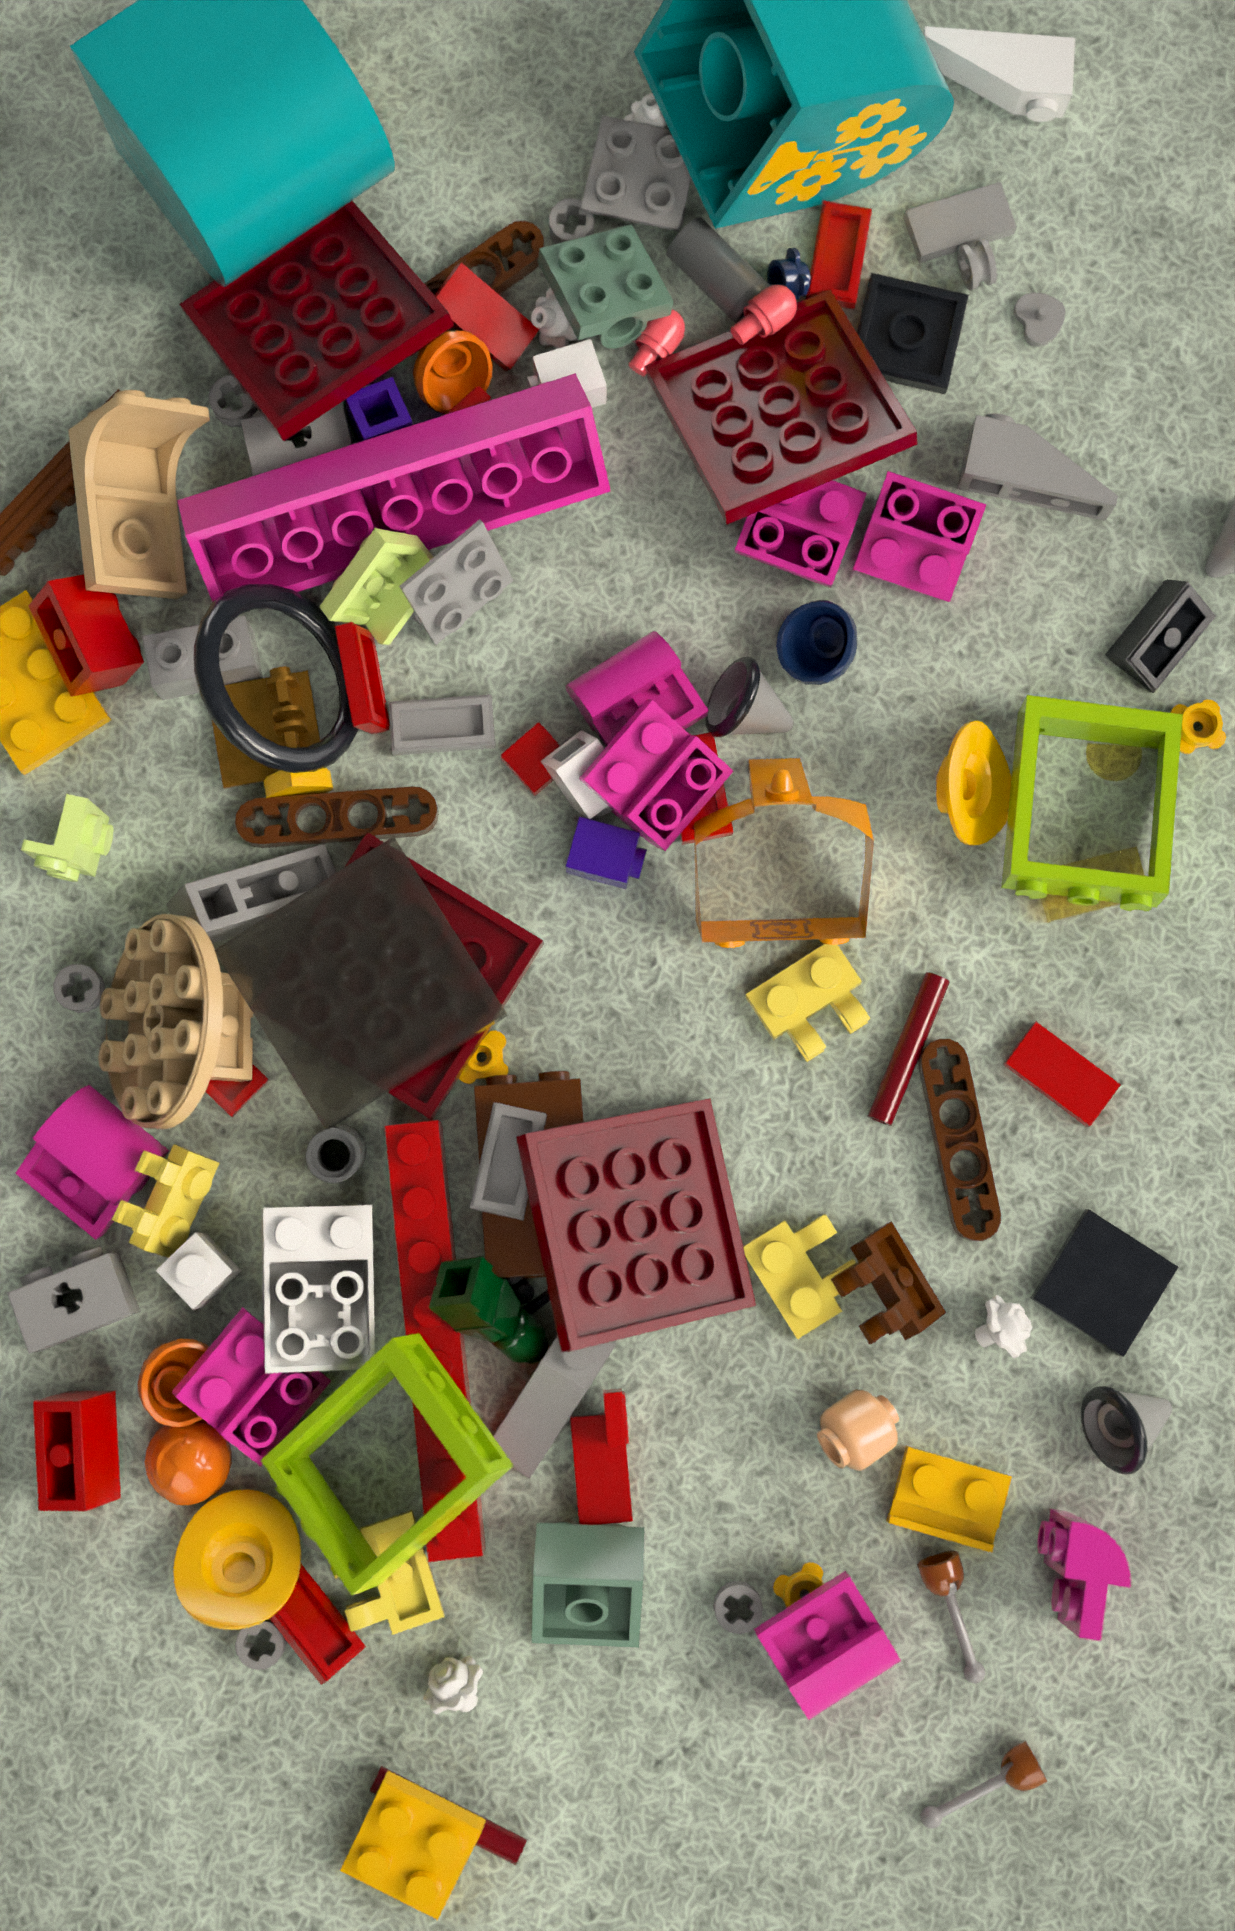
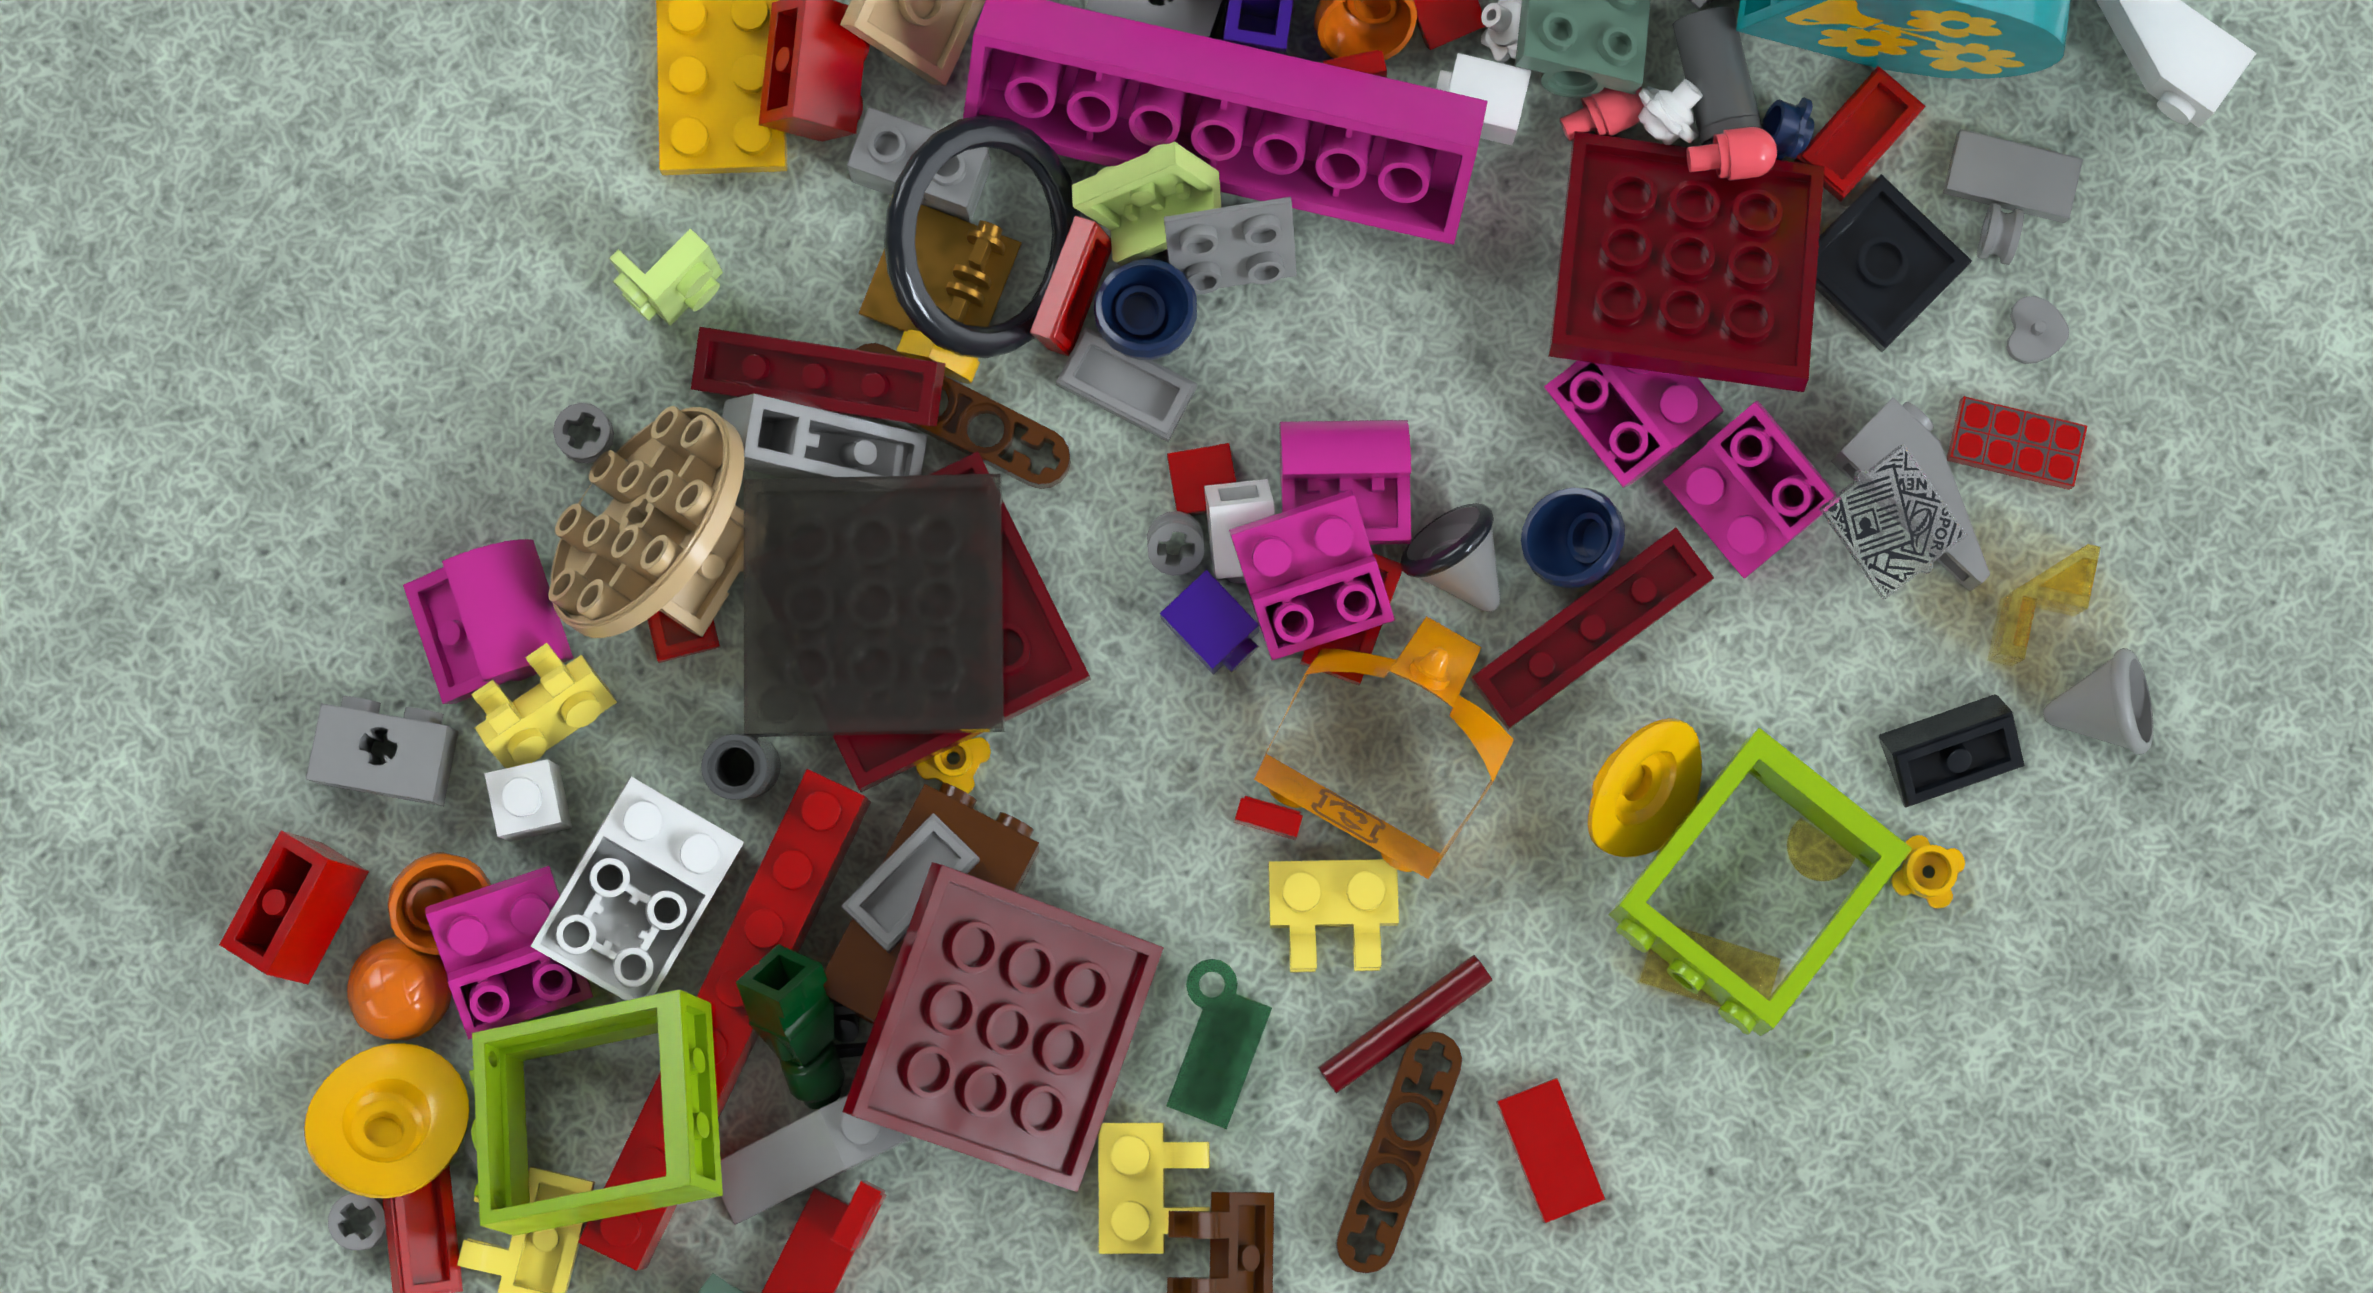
camera: 35 degrees right, 0 degrees up
none -> dark red plate [691,327,946,426]
none -> dark blue piece [1094,259,1197,360]
none -> light grey bush [1147,511,1204,576]
none -> clear green hinge [1166,959,1272,1129]
none -> red tile [1234,796,1303,841]
none -> dark red plate [1470,527,1714,730]
none -> white plant [1638,79,1703,145]
none -> clear piece [1819,445,1968,599]
none -> red tile [1947,396,2088,490]
none -> clear yellow slope [1987,544,2101,666]

